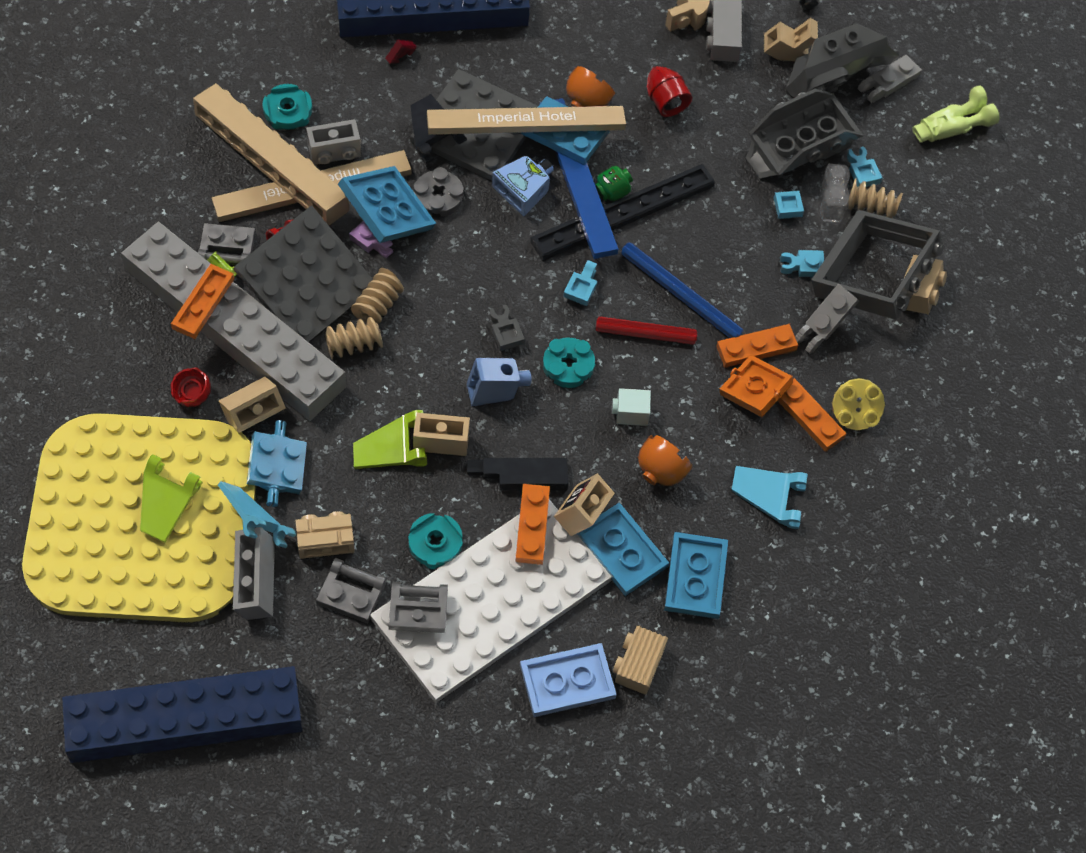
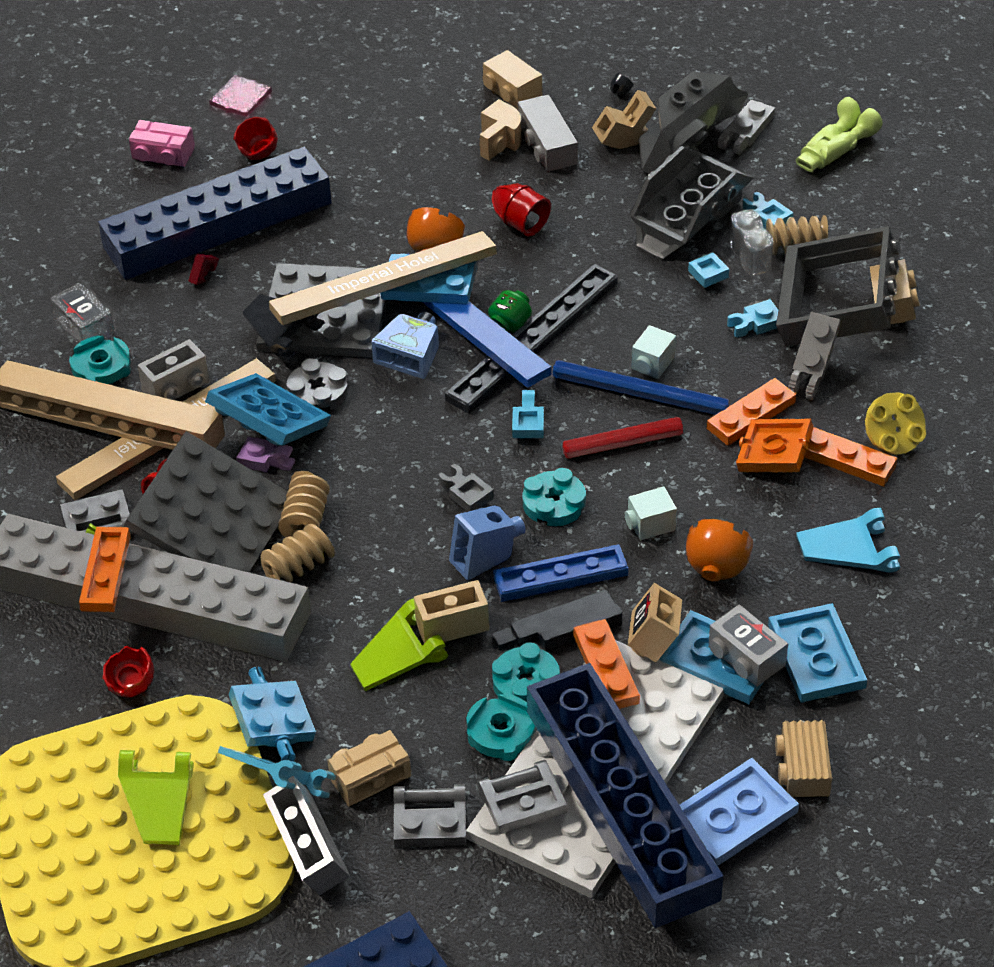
camera: 15 degrees left, 15 degrees down
tan brick [219,377,286,433] -> none
none -> clear brick [50,282,116,343]
none -> teal plate [492,643,560,702]
none -> blue tile [493,544,628,602]
none -> dark blue brick [527,663,724,928]
none -> light aqua brick [632,325,676,379]
none -> light grey brick [708,604,788,687]

